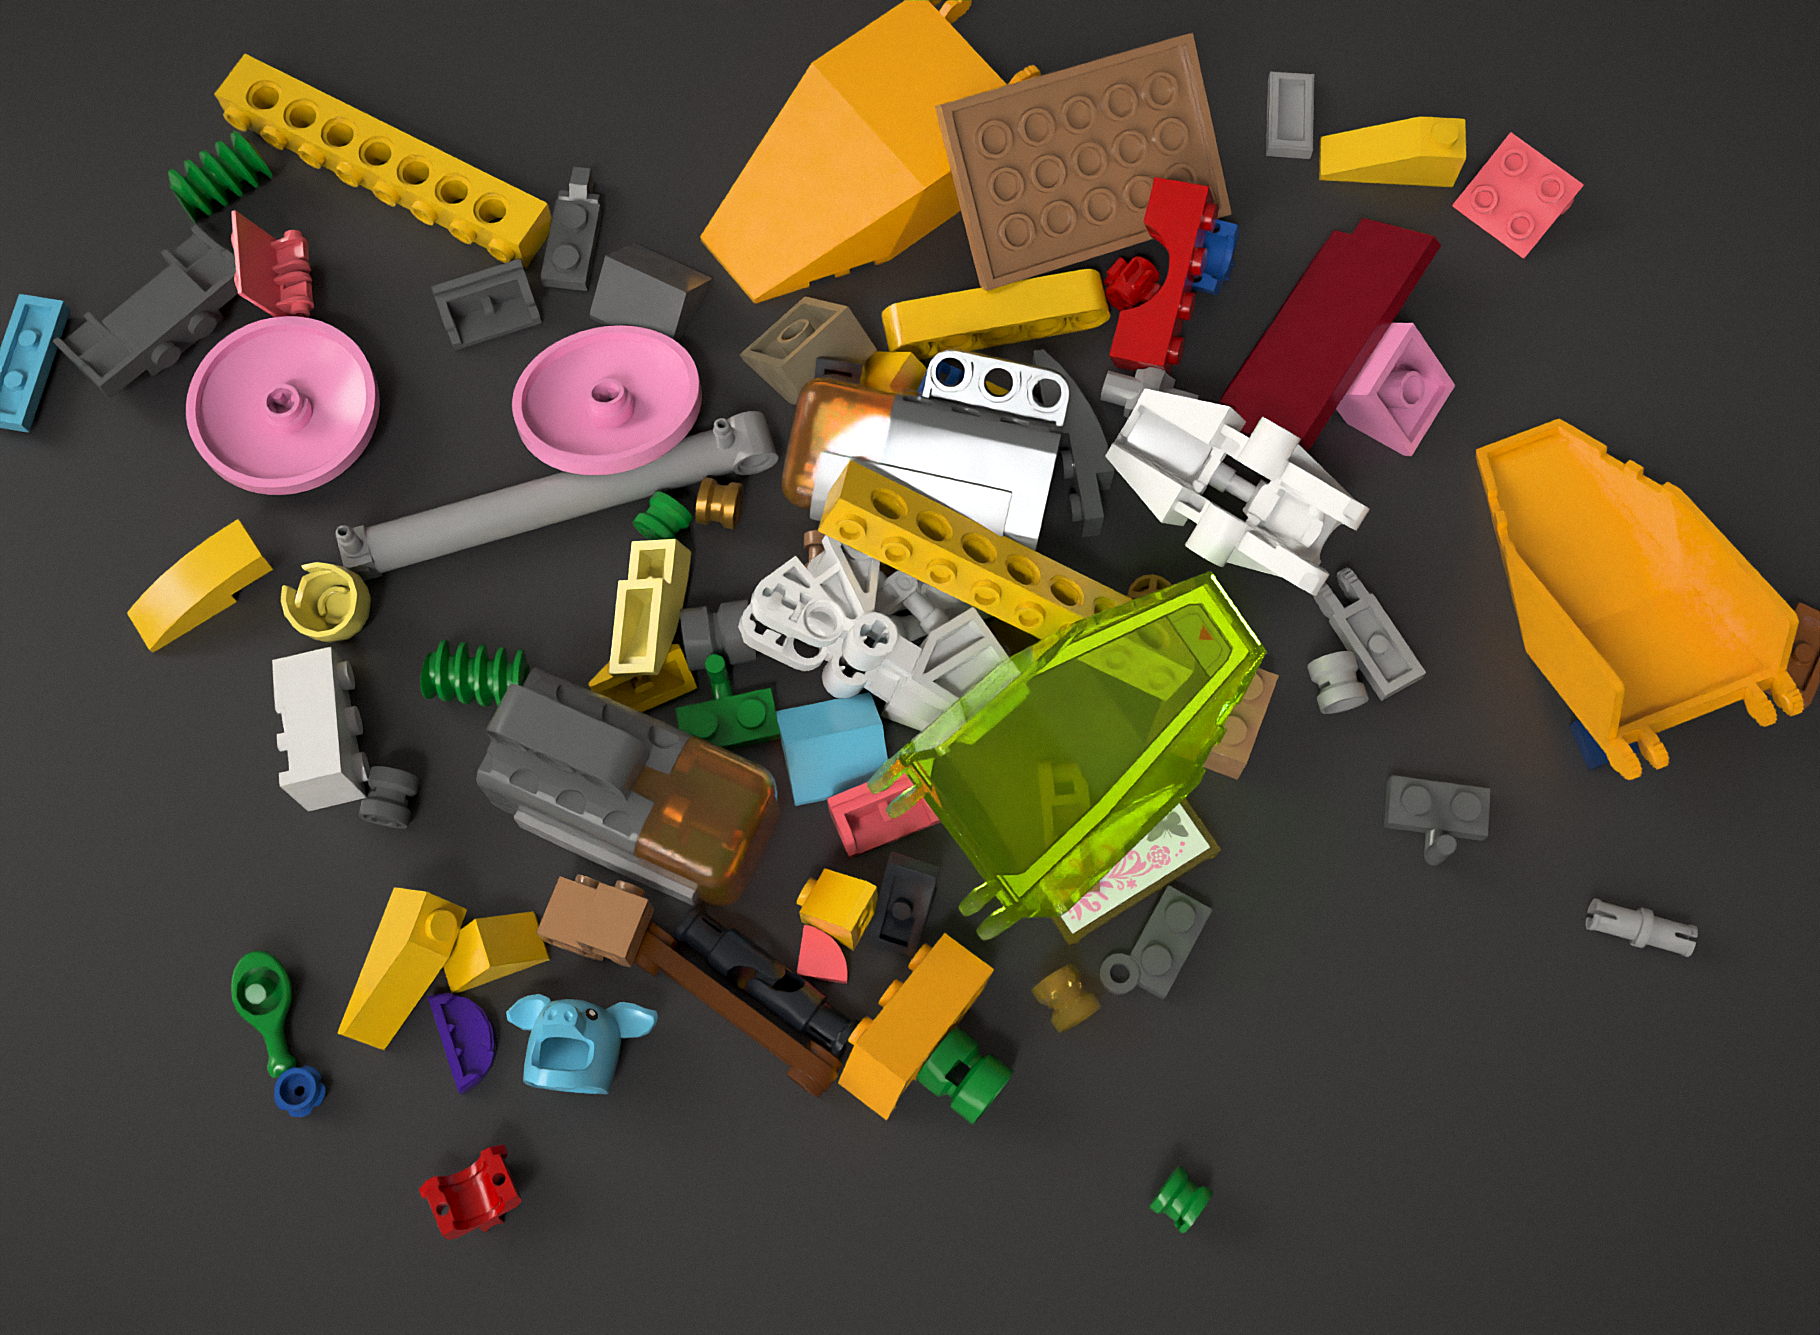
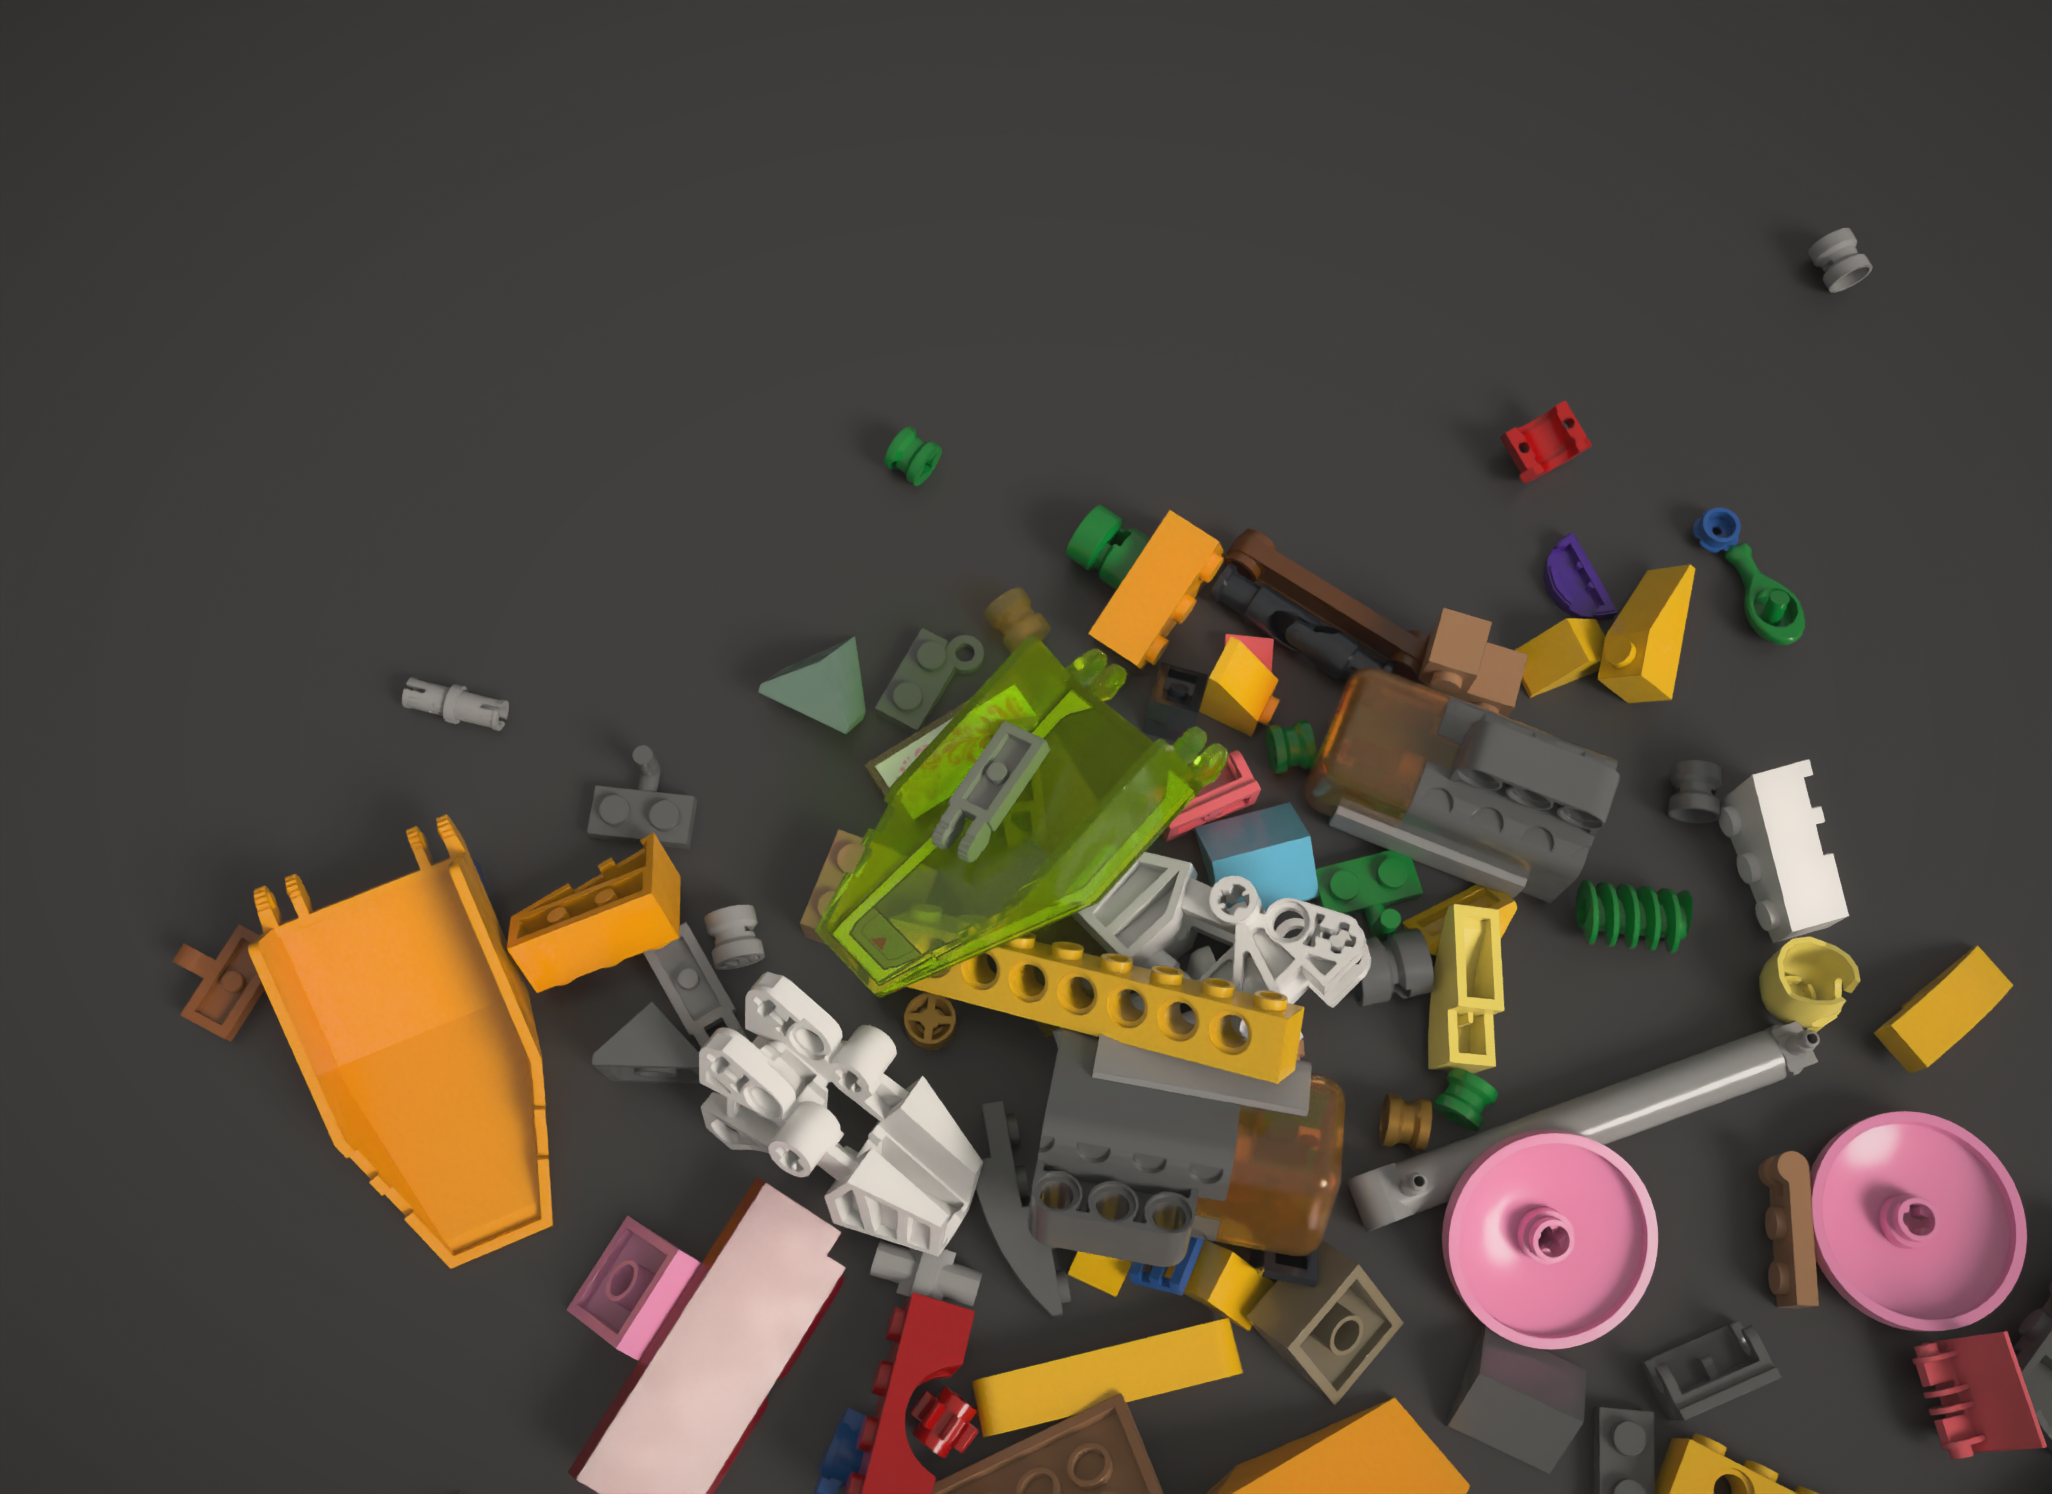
camera: 175 degrees right, 0 degrees up
medium azure piece [506,994,658,1094] -> none
none -> light orange wedge [507,832,681,993]
none -> dark grey slope [592,1002,701,1084]
none -> sand green slope [758,636,866,734]
none -> light grey hinge [932,721,1050,863]
none -> green wheel [1265,720,1317,774]
none -> medium nougat plate [1758,1151,1819,1309]

